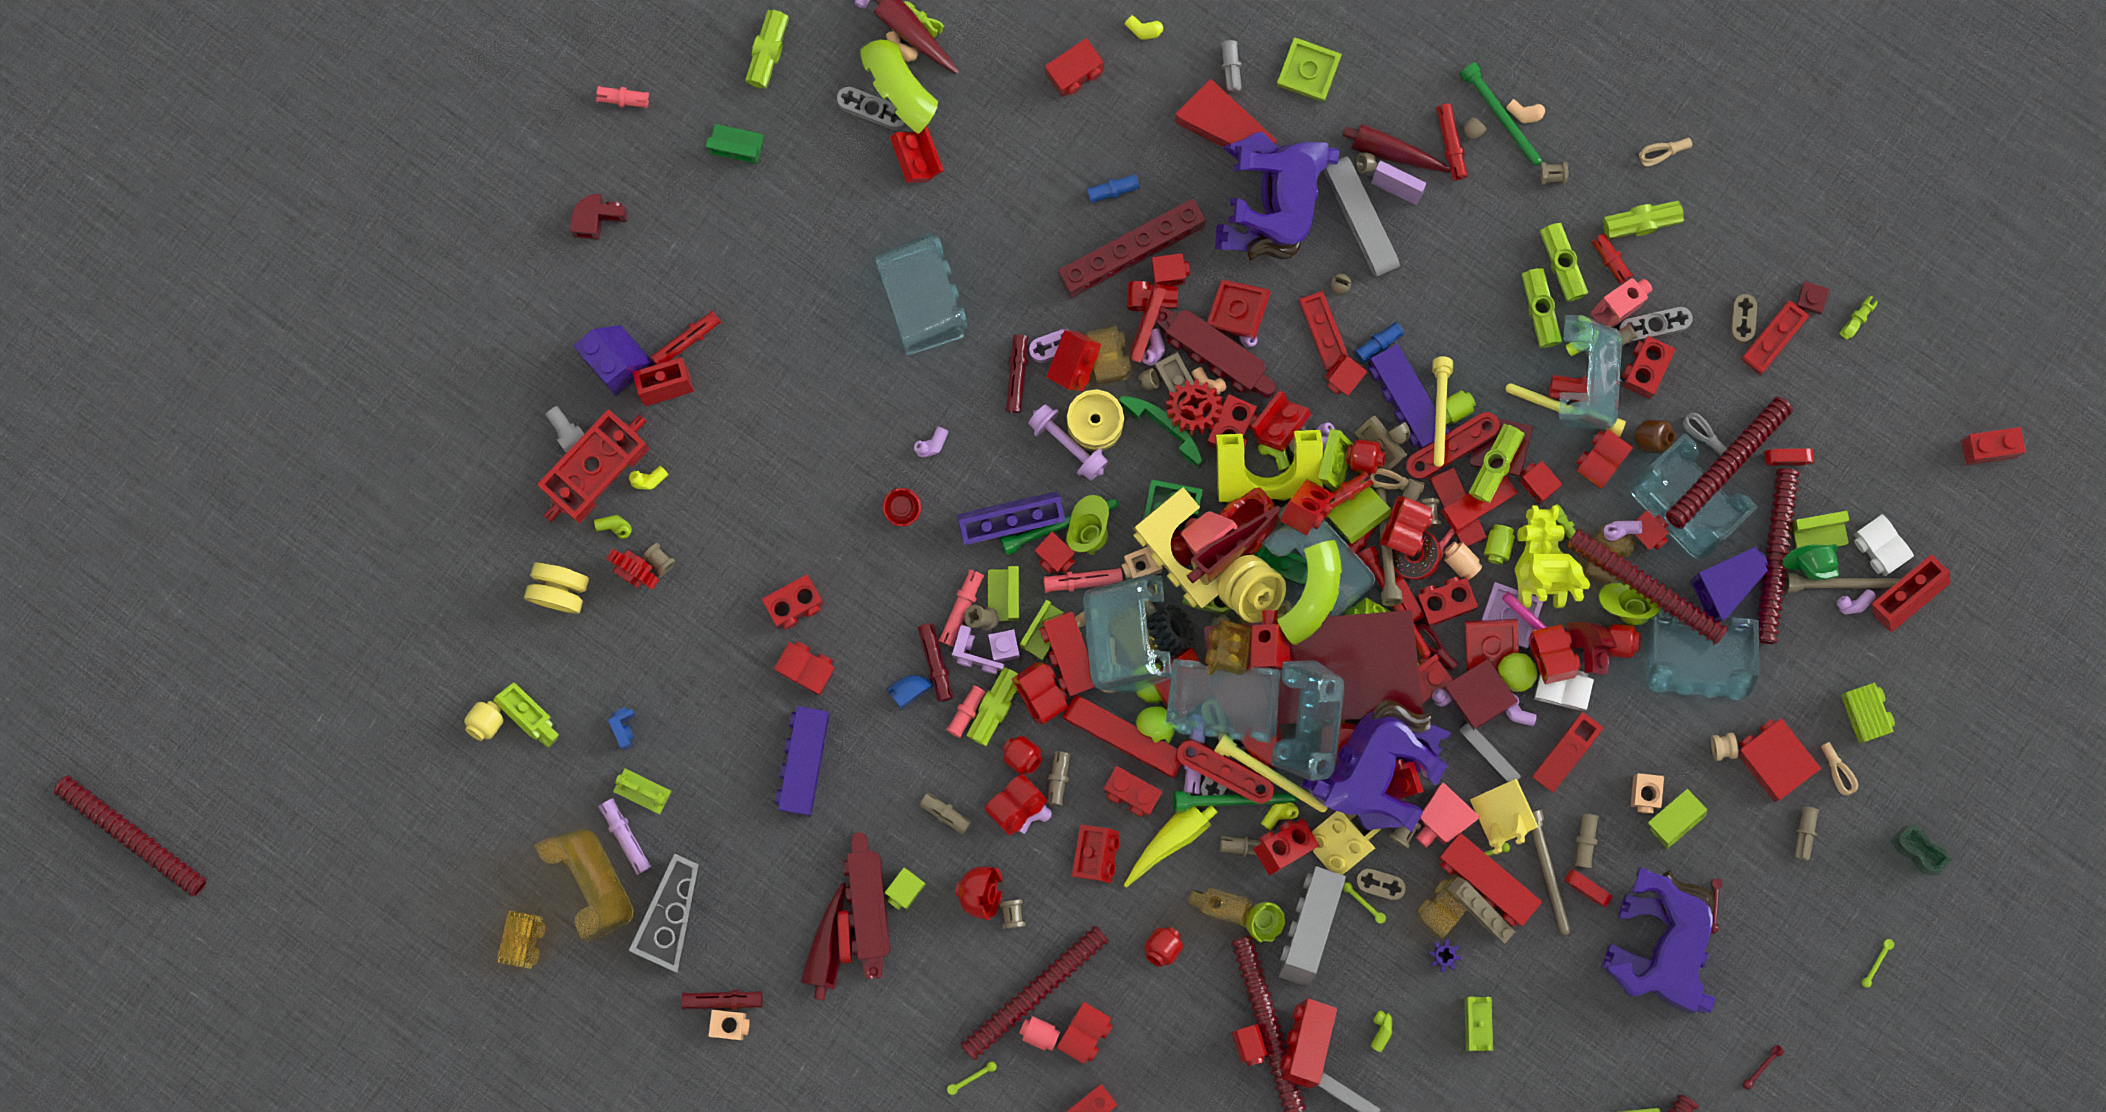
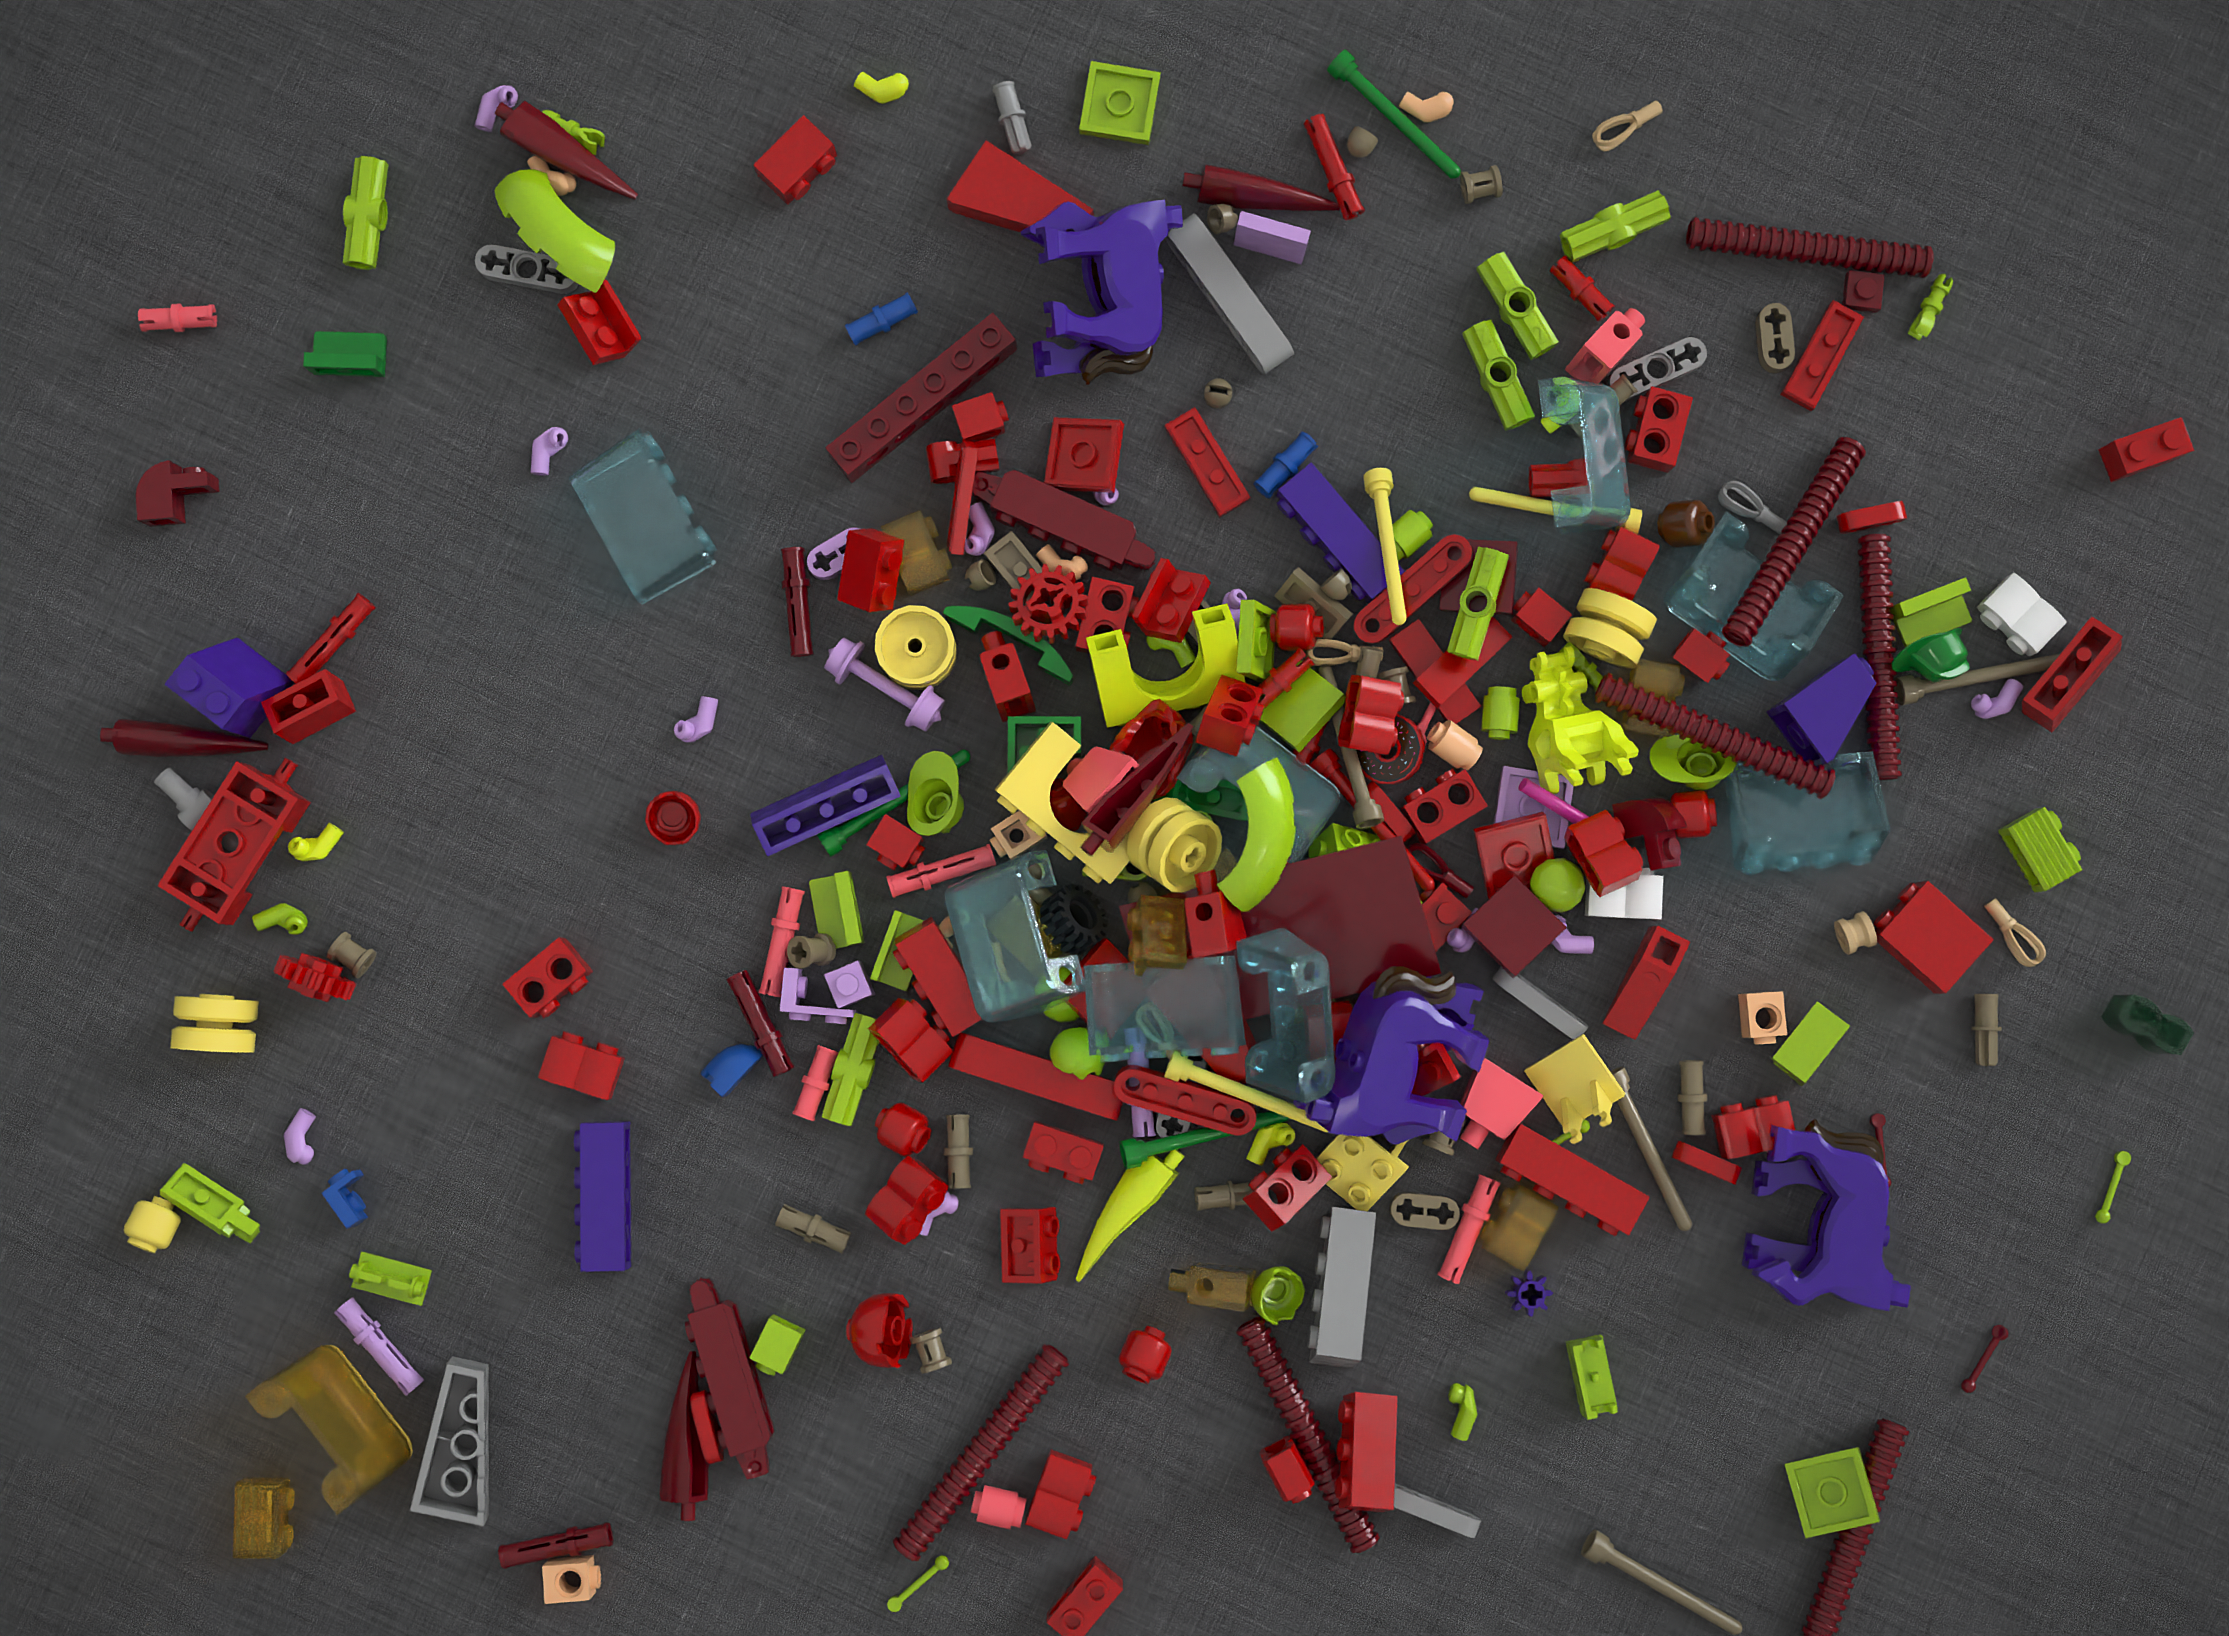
camera: 15 degrees left, 5 degrees up
red brick [1324,353,1367,396] -> none
lime hinge [1342,882,1386,924] -> none
dark tan piece [1447,877,1515,944] -> none
lavender arm [1603,521,1642,541] -> none
none -> dark red piece [100,719,269,757]
none -> lavender arm [284,1108,316,1165]
none -> lavender arm [530,427,568,476]
none -> red torso [979,631,1036,723]
none -> coral pin [1437,1174,1501,1284]
none -> light yellow wheel [1563,588,1657,668]
none -> dark red piece [1686,217,1934,278]
none -> red brick [1711,1095,1795,1159]

